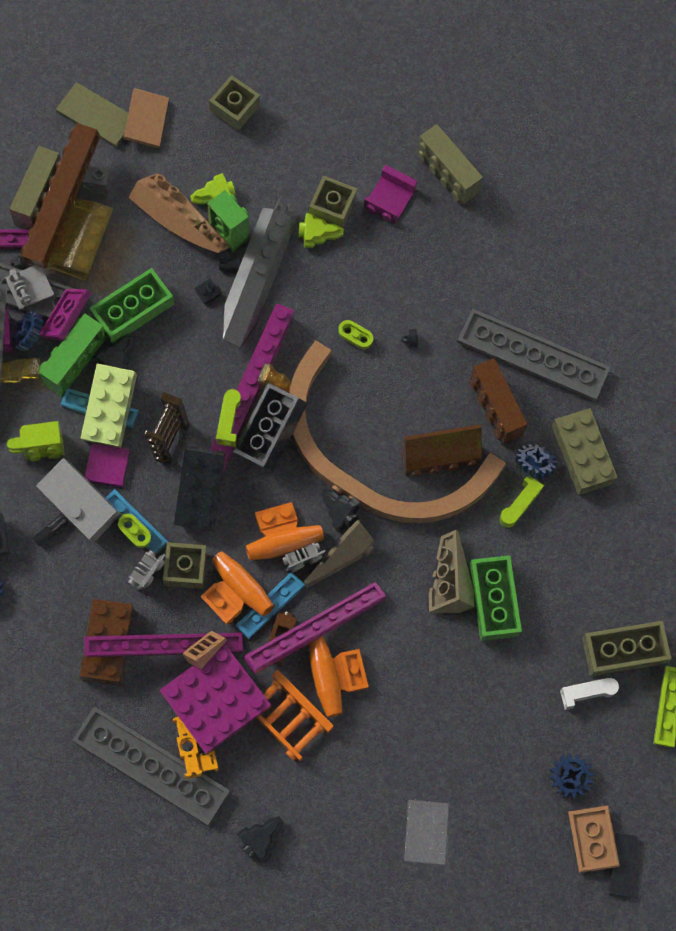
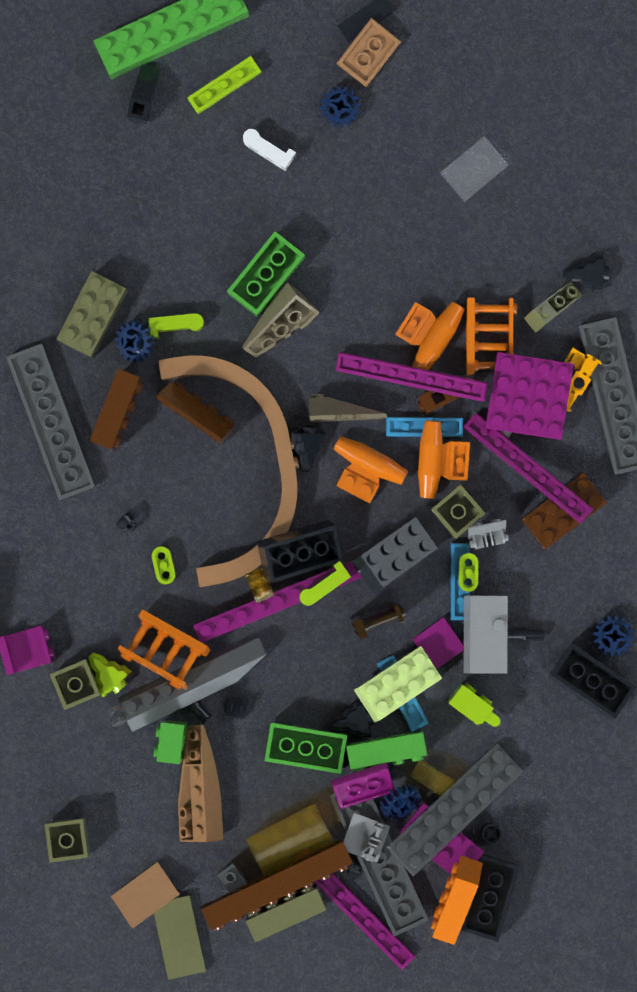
camera: 130 degrees left, 15 degrees up
medium nougat slope [183,631,227,669] -> none
lime rock [190,173,236,205] -> none
light grey hinge [282,543,325,572] -> none
olive brick [582,621,671,676] -> none
none -> orange fence [118,609,210,690]
none -> olive slope [524,281,583,333]

